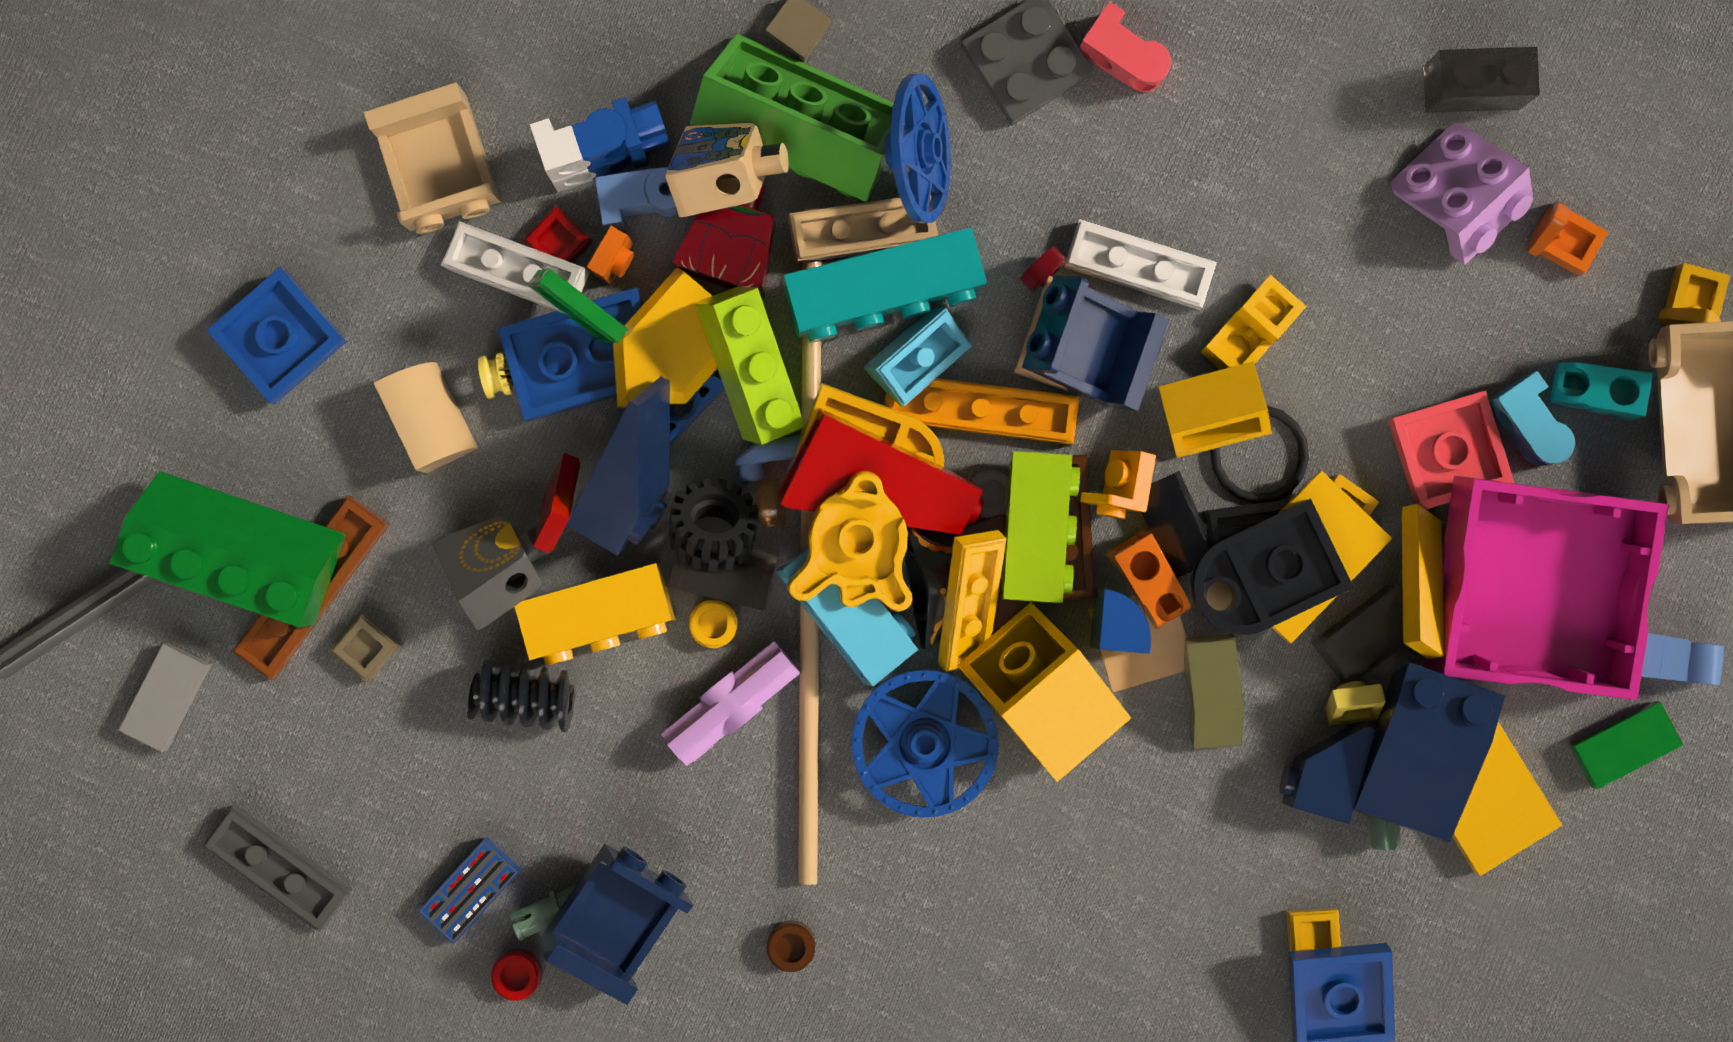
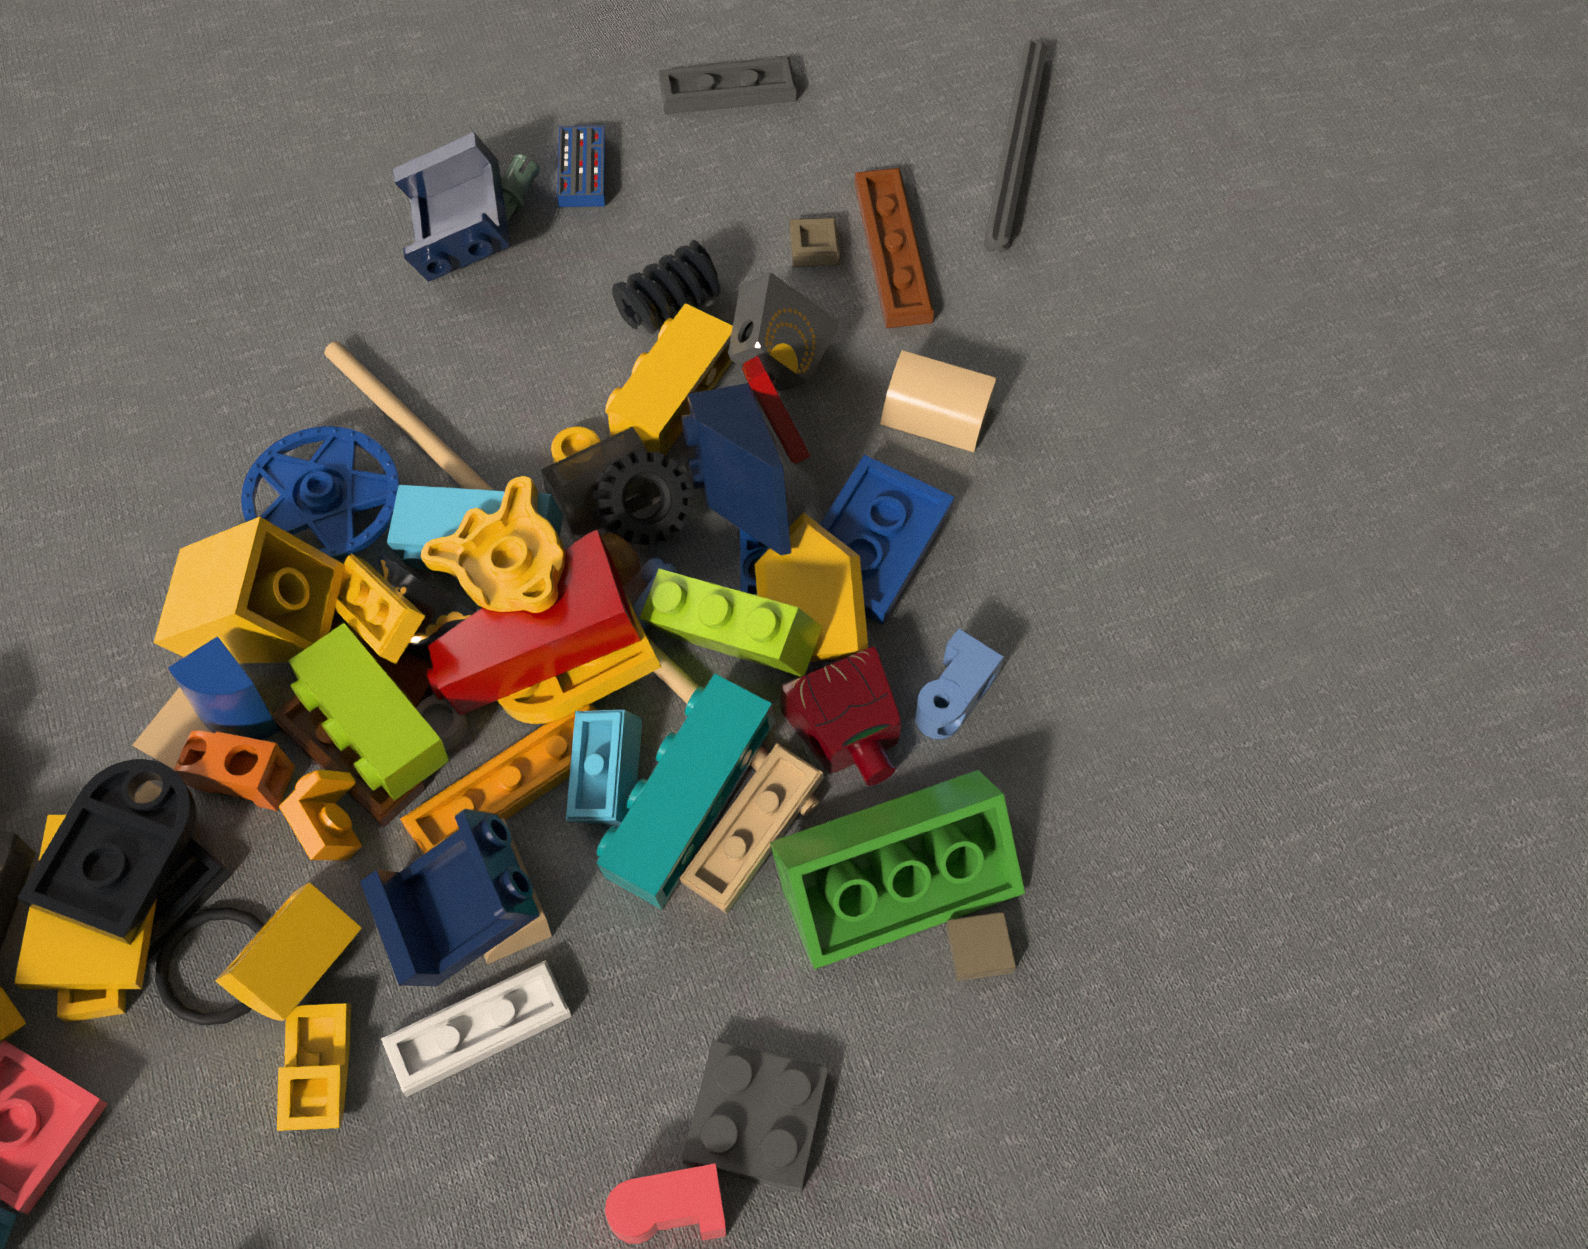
camera: 130 degrees right, 25 degrees down
green slope [109,471,346,628] -> none
light grey tile [118,643,211,752] -> none
blue plate [206,267,348,404] -> none
tan panel [364,82,501,234] -> none
white tile [441,221,590,314] -> none
light yellow bush [478,352,513,399] -> none
red tile [491,949,542,1001] -> none
red tile [523,206,593,263] -> none
green tile [528,268,628,343] -> none
blue hips [530,97,670,192] -> none
orange plate [586,226,634,285] -> none
lavender piece [661,641,801,766] -> none
tan torso [665,123,789,217] -> none
reddish brown tile [766,920,816,972] -> none
blue wheel [885,73,951,223] -> none
dark red tile [1019,246,1066,291] -> none
black tile [1142,471,1213,578] -> none
olive slope [1184,634,1244,749] -> none

